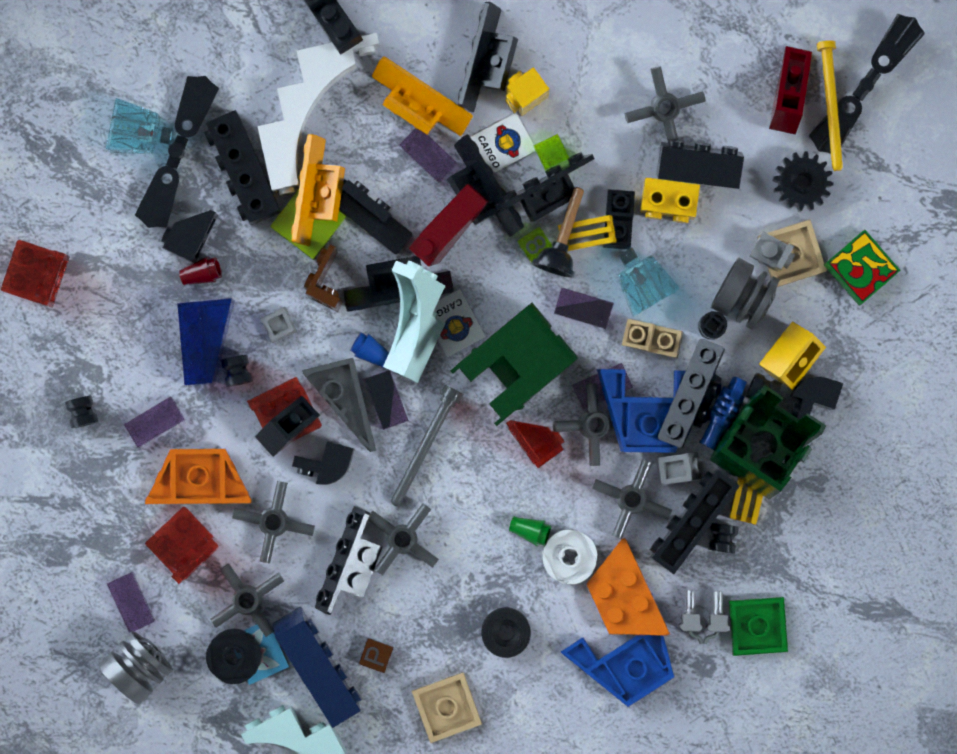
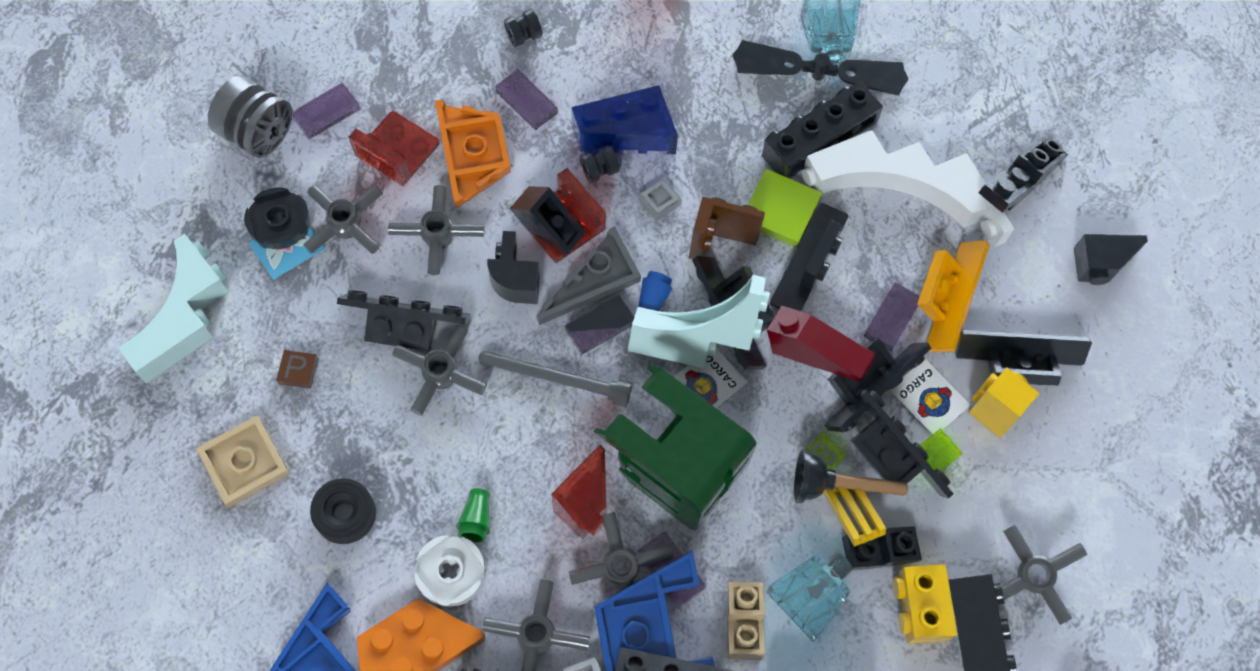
camera: 75 degrees right, 20 degrees down
black slope [161,210,218,263] -> none
dark red cone [179,256,222,286] -> none
dark blue wedge [273,606,362,728] -> none
light orange bracket [291,134,345,246] -> none
clear purple tile [554,288,614,330] -> none

